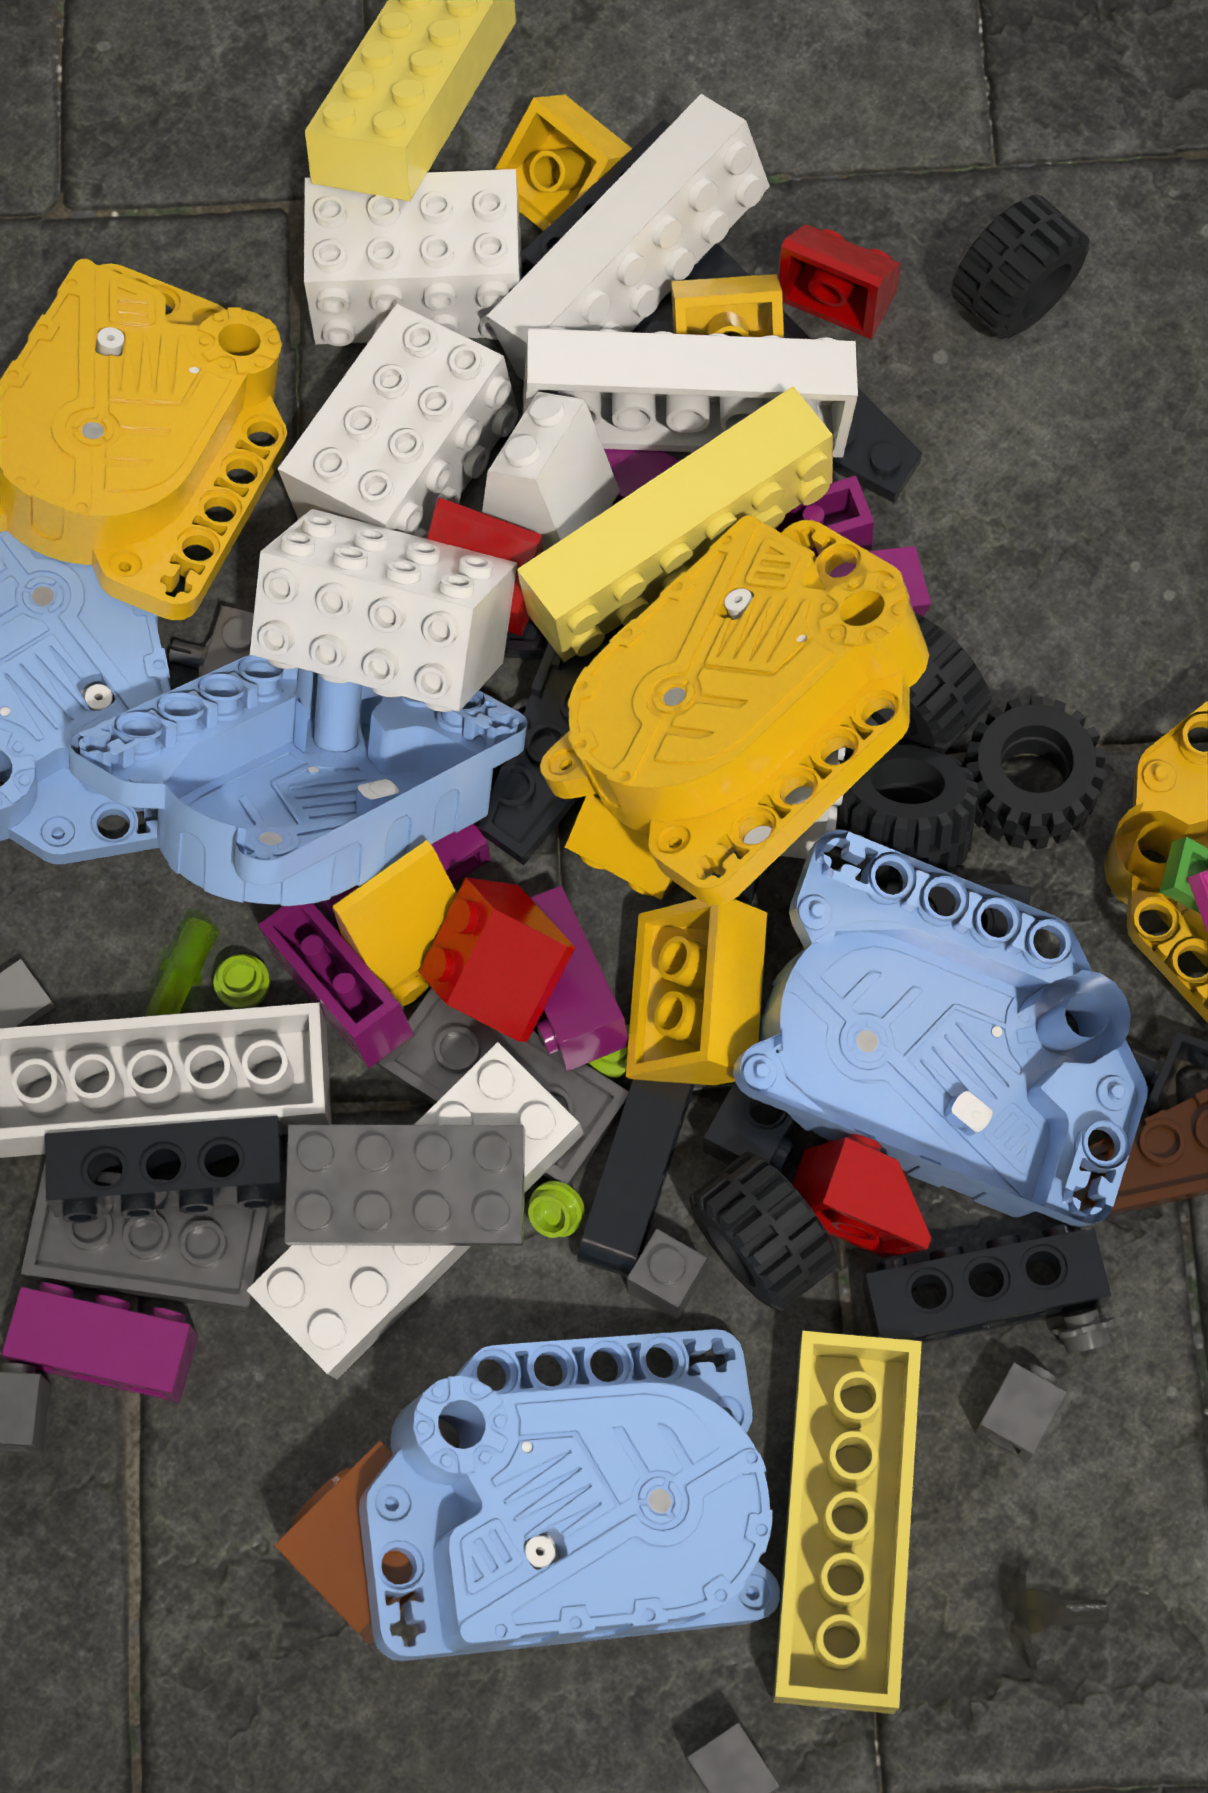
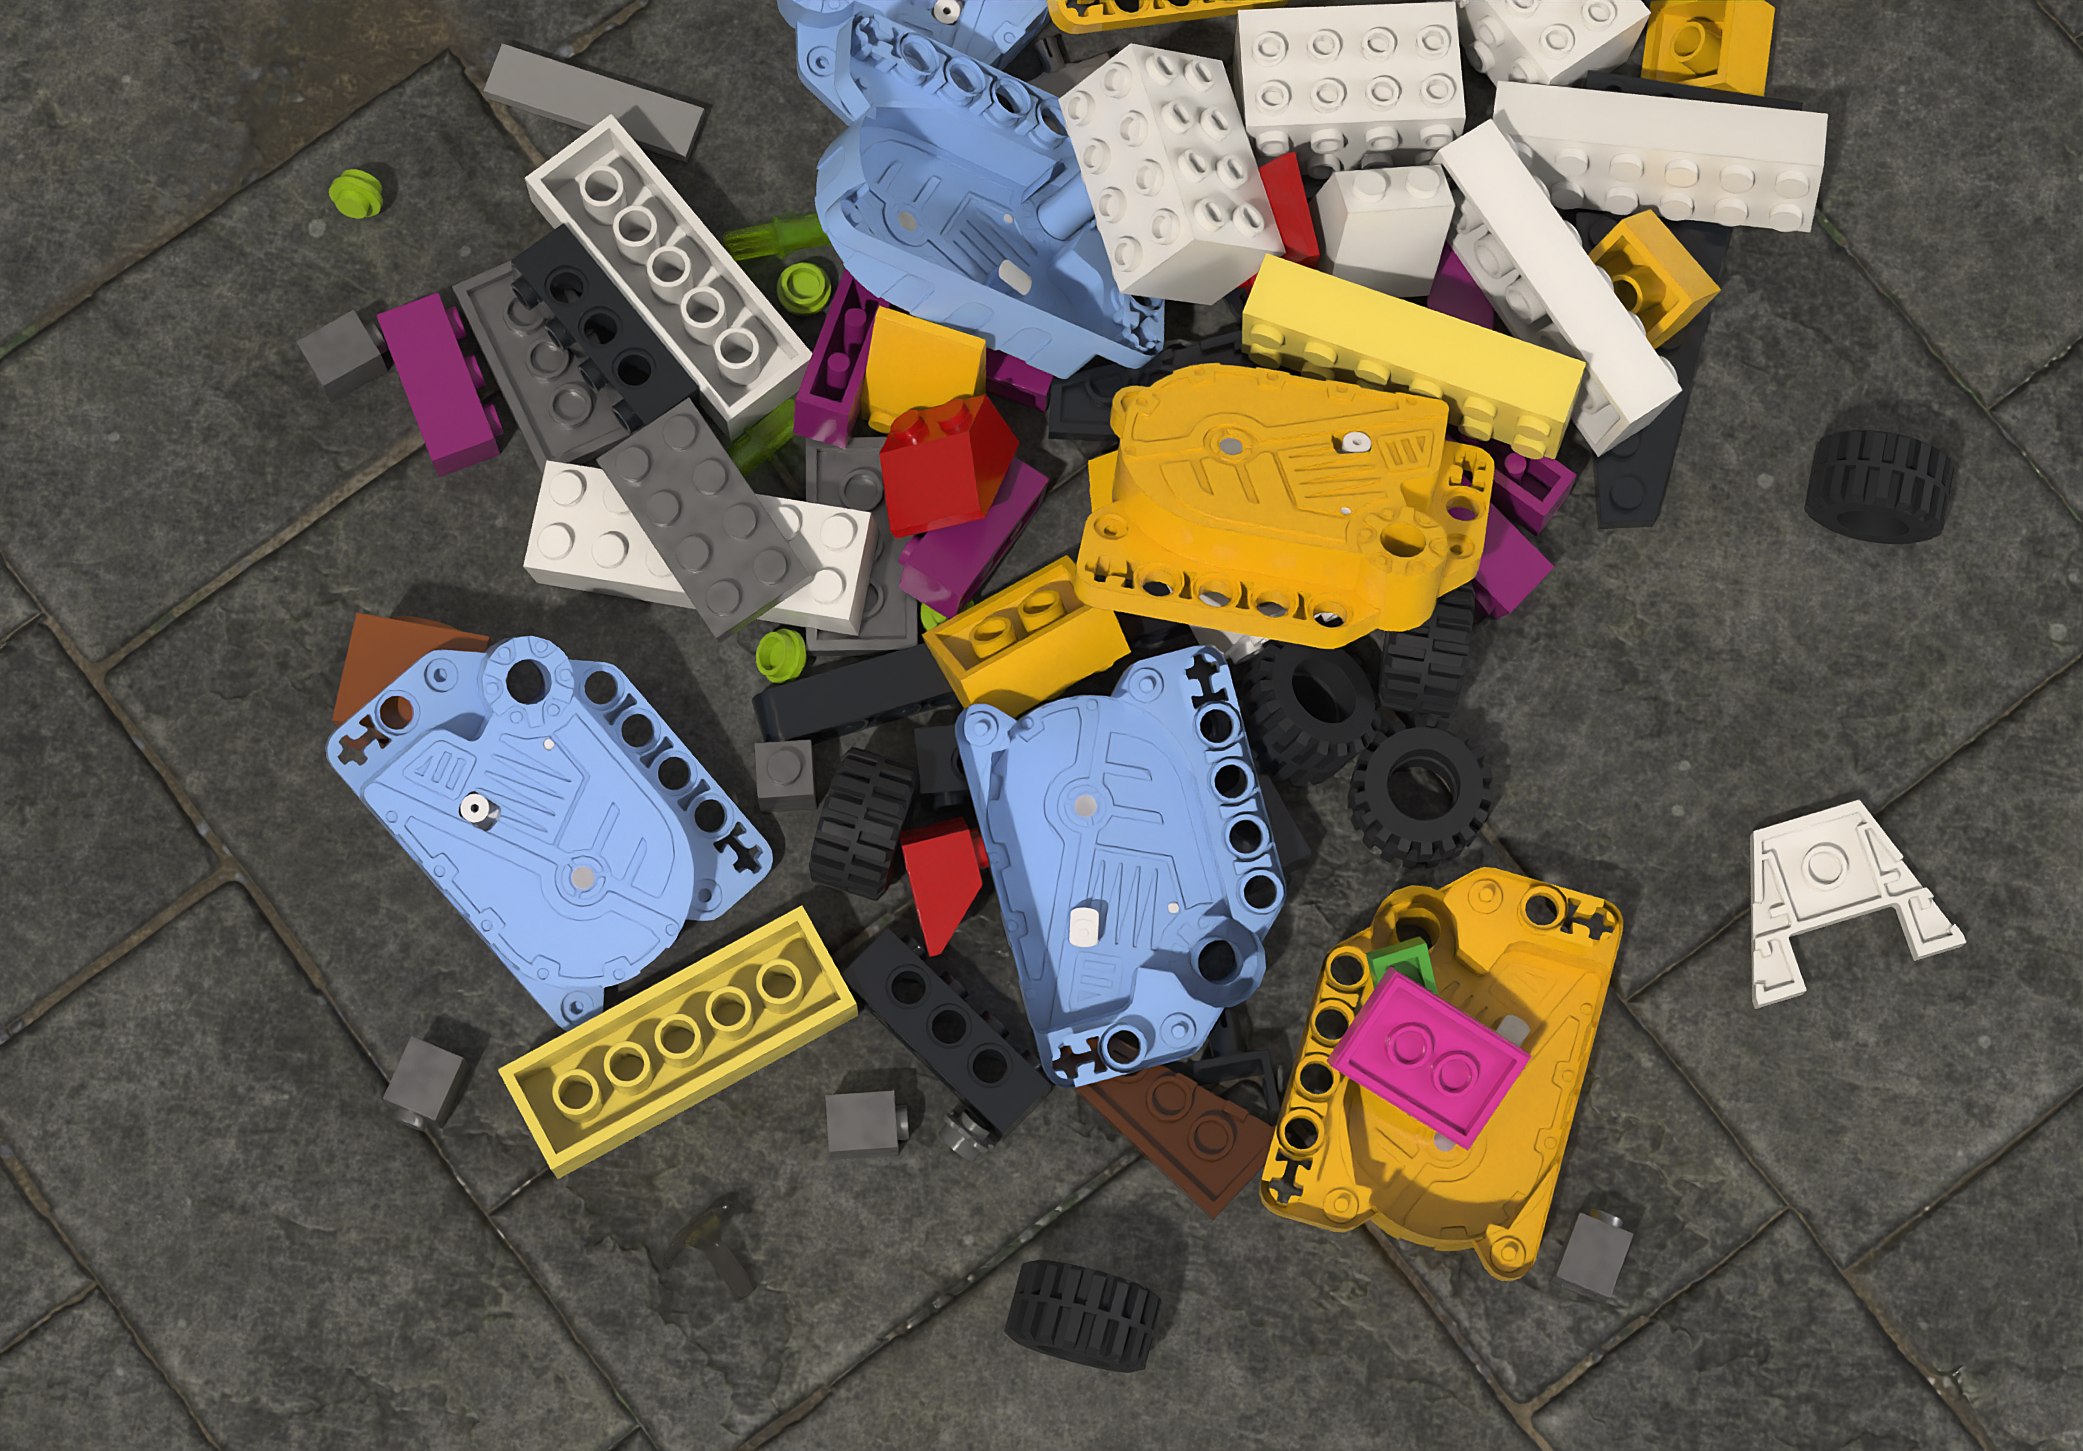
camera: 50 degrees right, 5 degrees up
red slope [779,224,901,340] -> none
none -> clear neon green axle [726,399,795,478]

